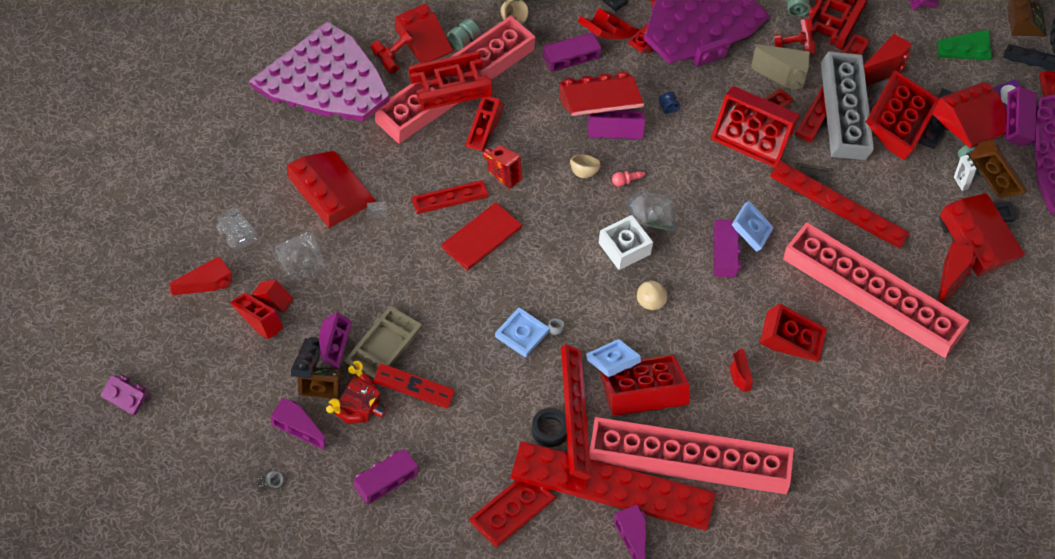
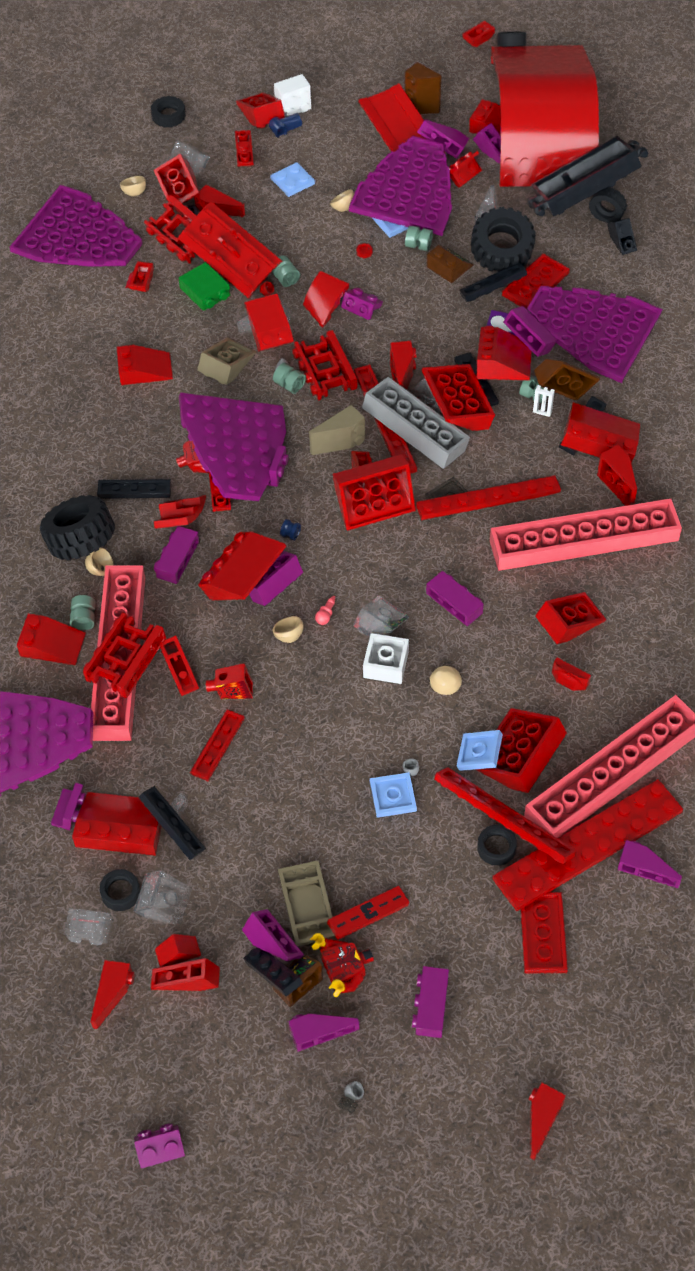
camera: 40 degrees left, 0 degrees up
red bar [370,29,415,74] -> none
red tile [441,202,522,271] -> none
light blue plate [732,201,774,252] -> none
red bar [774,18,816,55] -> none
green wing [936,29,991,60] -> none
none -> magenta bracket [51,783,86,830]
none -> black tyre [99,869,141,911]
none -> black plate [138,786,206,860]

